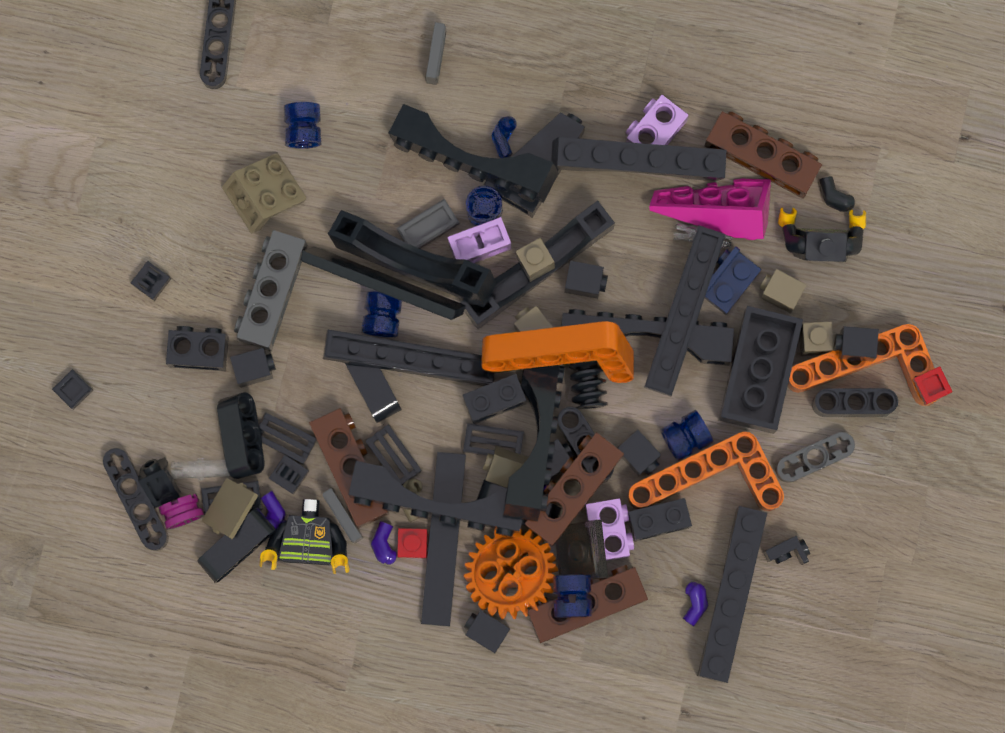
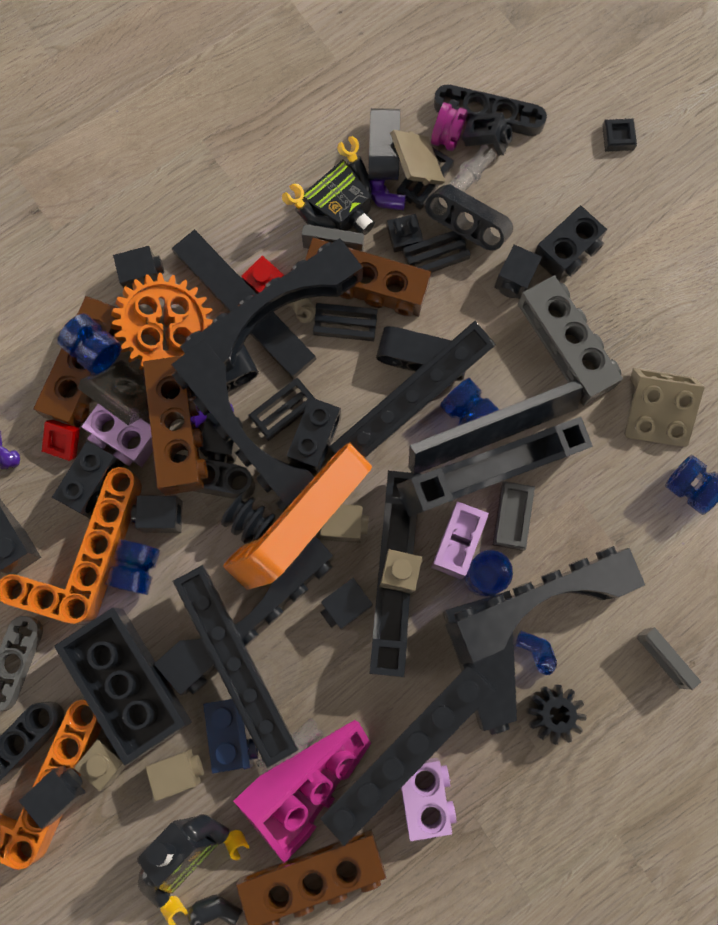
camera: 130 degrees right, 5 degrees down
black tile [131,261,171,301] -> none
dark purple arm [371,521,397,565] -> none
dark tan brick [483,446,529,488] -> none
none -> red plate [42,419,80,461]
none -> black gear [526,684,586,745]

